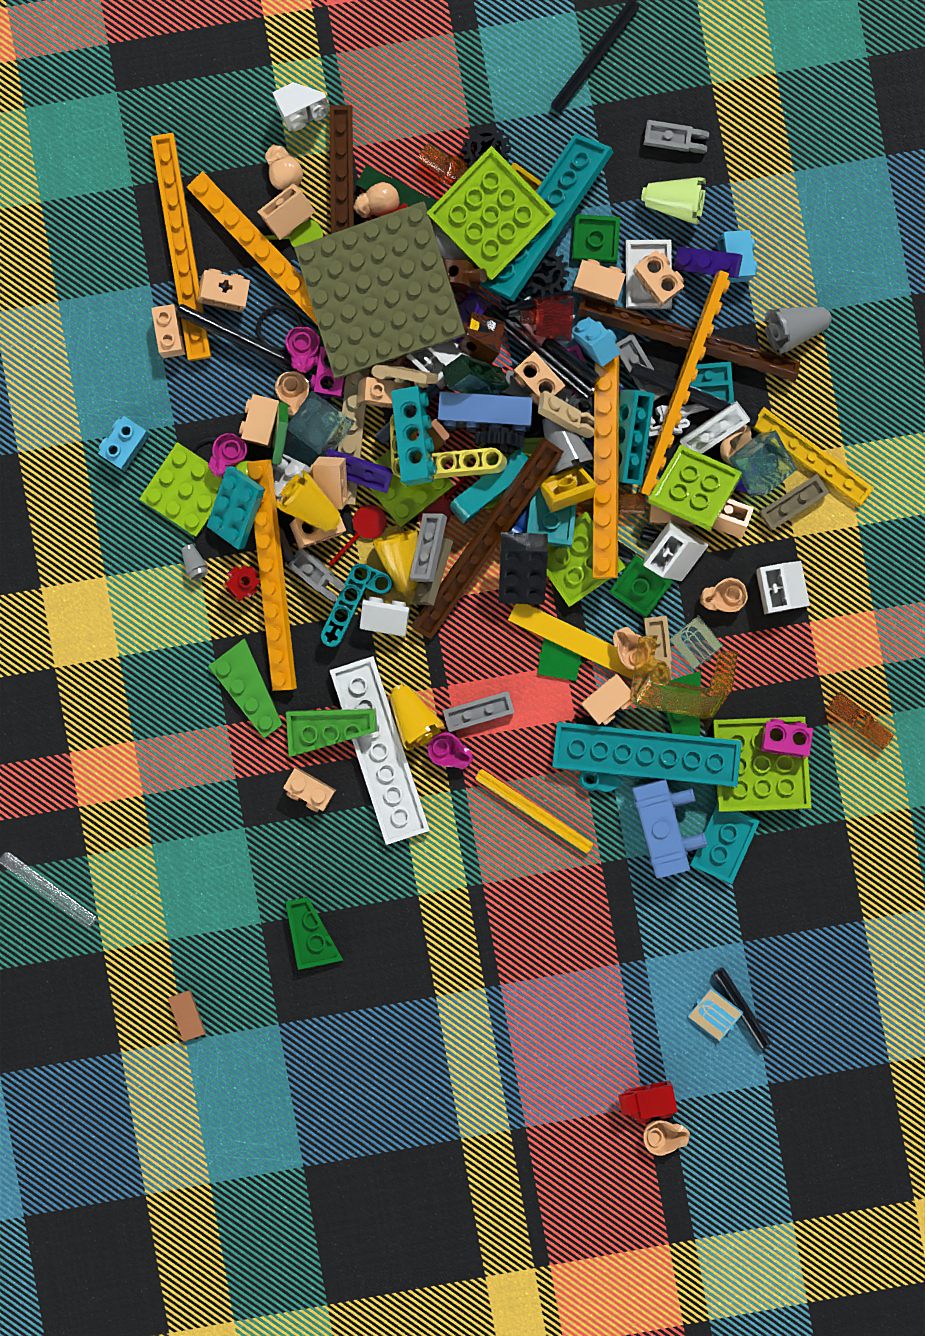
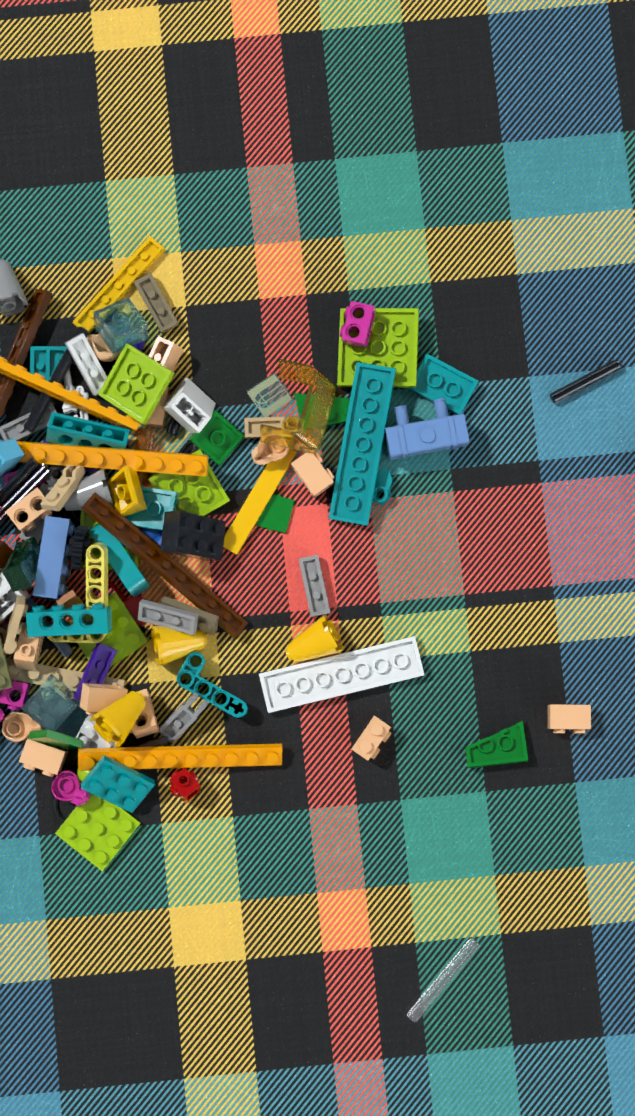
camera: 85 degrees left, 5 degrees down
medium azure brick [98,416,150,472] -> none
nougat tile [168,989,206,1042] -> none
light grey cone [181,544,208,580] -> none
bright green wing [208,638,283,739] -> none
bright green wing [286,708,377,757] -> none
red piece [328,505,387,567] -> none
white slope [360,597,410,637] -> none
dark pink hair [428,732,473,769] -> none
yellow axle [475,769,593,853] -> none
piece [688,988,743,1041] -> none
light nougat hair [700,578,748,612] -> none
white slope [756,561,810,614] -> none
clear orange piece [827,691,895,750] -> none
none -> light nougat brick [548,705,591,733]

